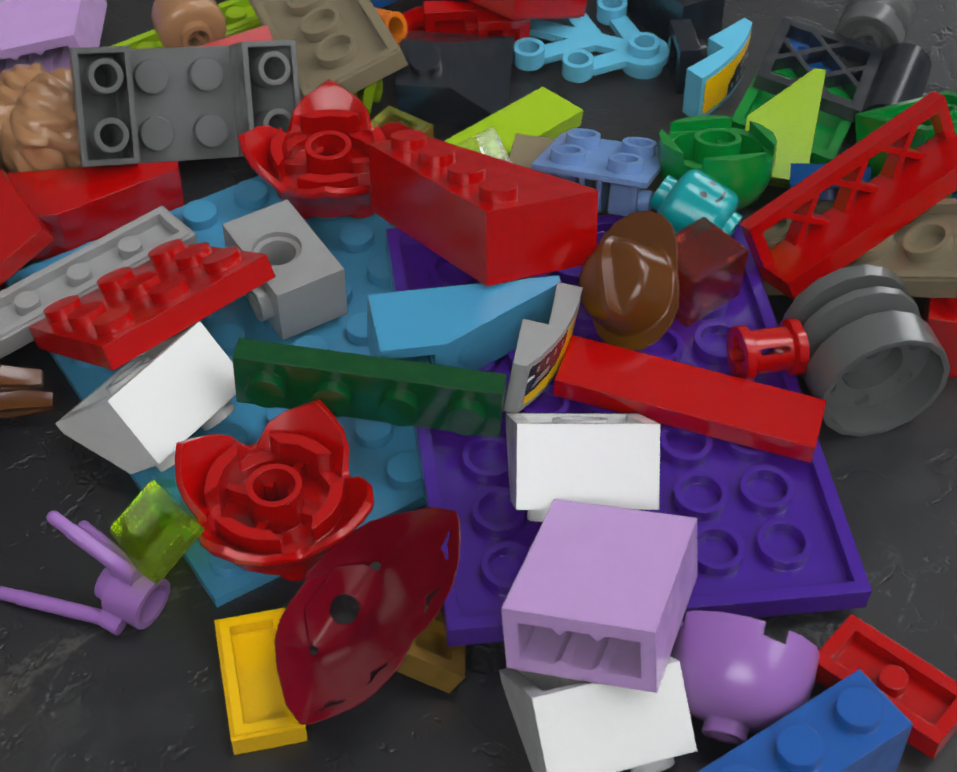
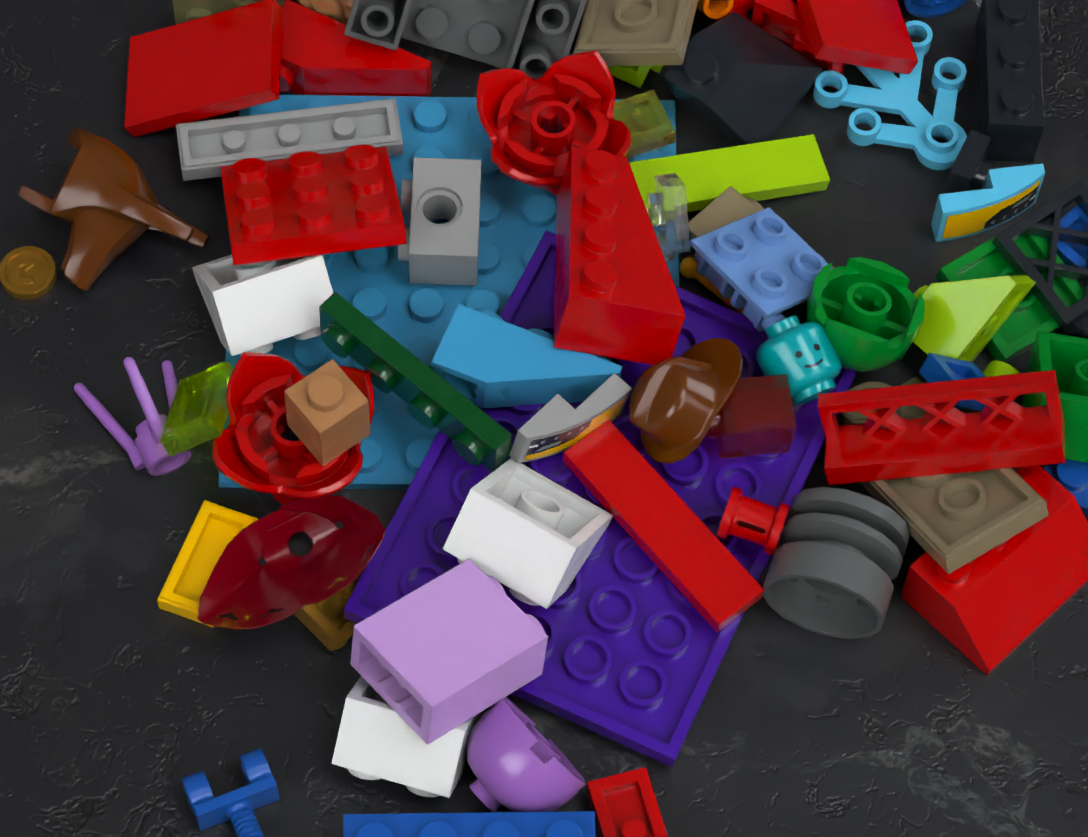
camera: 30 degrees right, 15 degrees up
none -> medium nougat brick [284,359,371,466]

